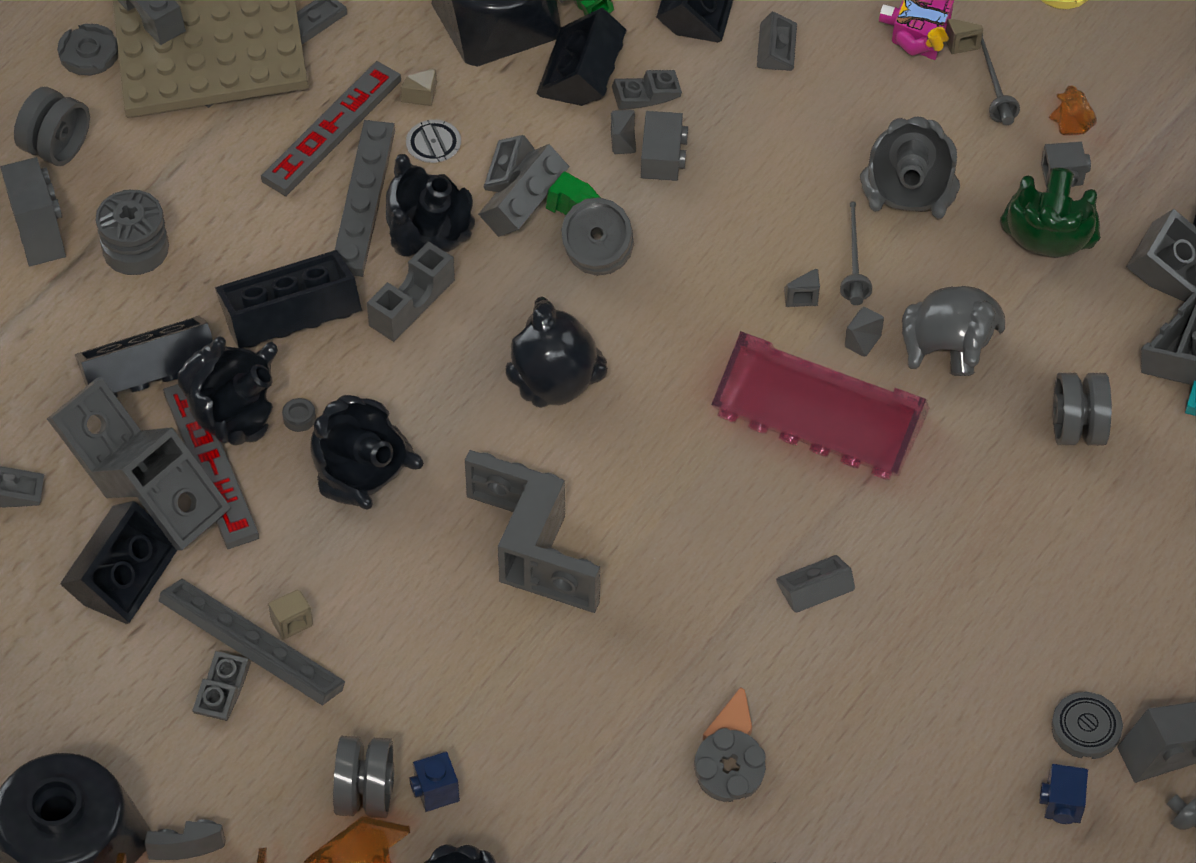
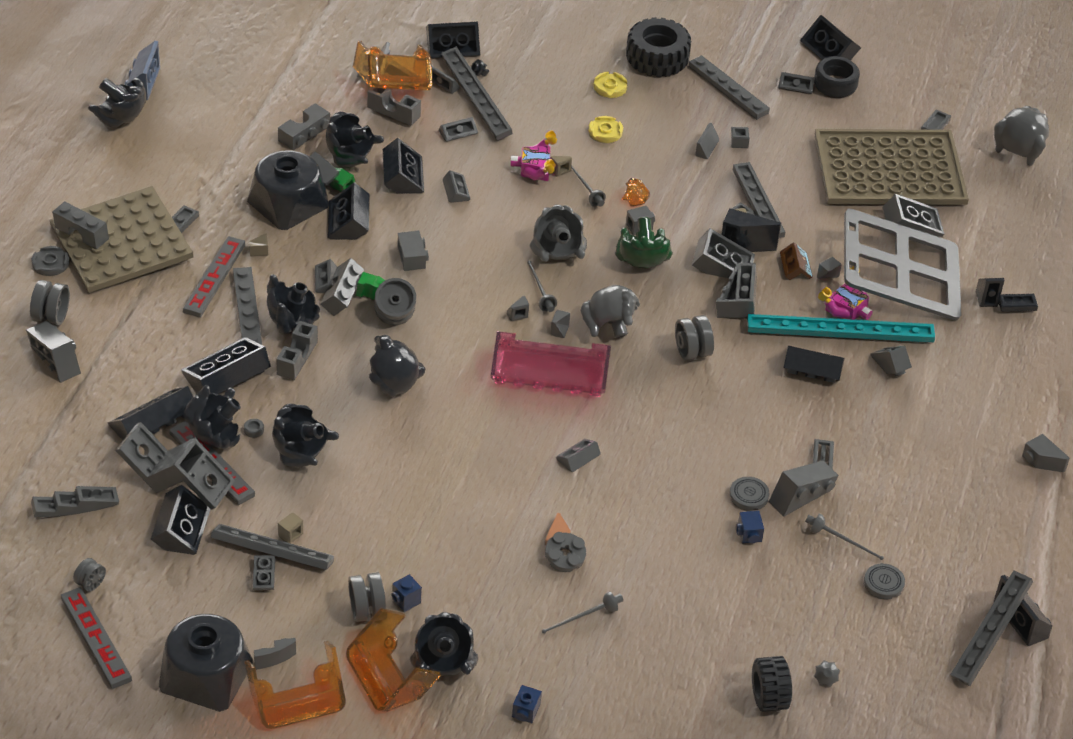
camera: 20 degrees left, 10 degrees down
dark grey wheel [95,190,169,275] -> none
light grey sticker [406,120,461,163] -> none
dark grey bracket [465,450,600,613] -> none
dark grey slope [611,110,636,154] -> none
dark grey slope [612,70,682,109] -> none

